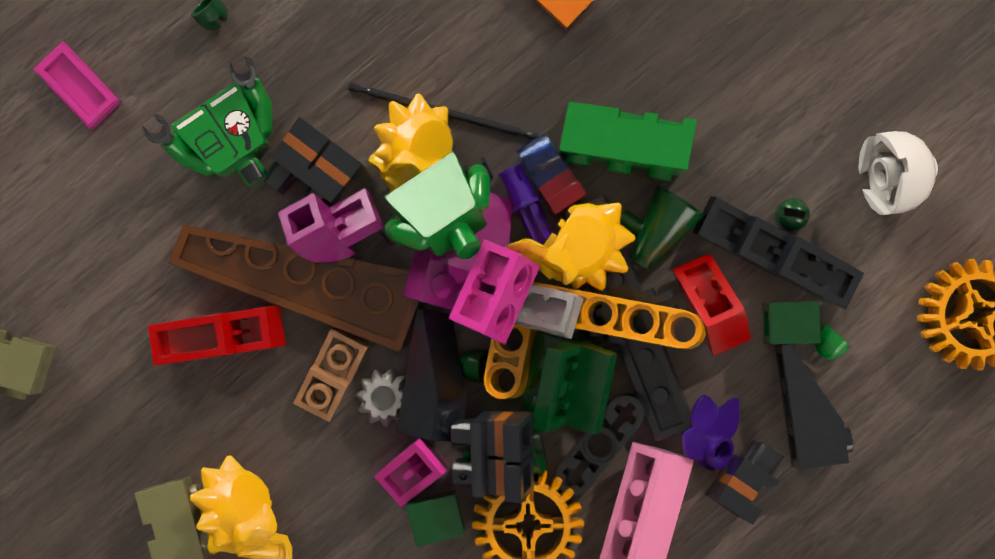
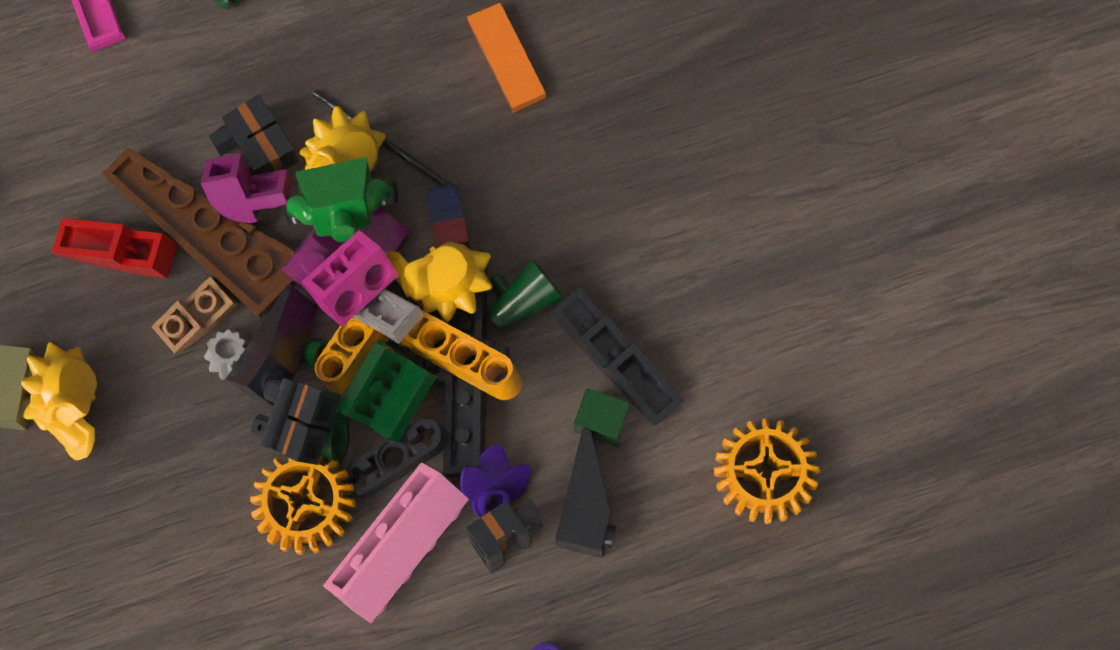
camera: 30 degrees right, 15 degrees down
green torso [142,57,273,188] -> none
dark pink slope [374,438,449,507] -> none
dark green panel [406,490,466,546] -> none
dark purple axle [498,163,554,244] -> none
green wedge [558,102,697,183] -> none
red arch [673,253,751,356] -> none
dark green hinge [775,198,810,232] -> none
green hinge [814,324,851,360] -> none
white cylinder [858,131,938,215] -> none

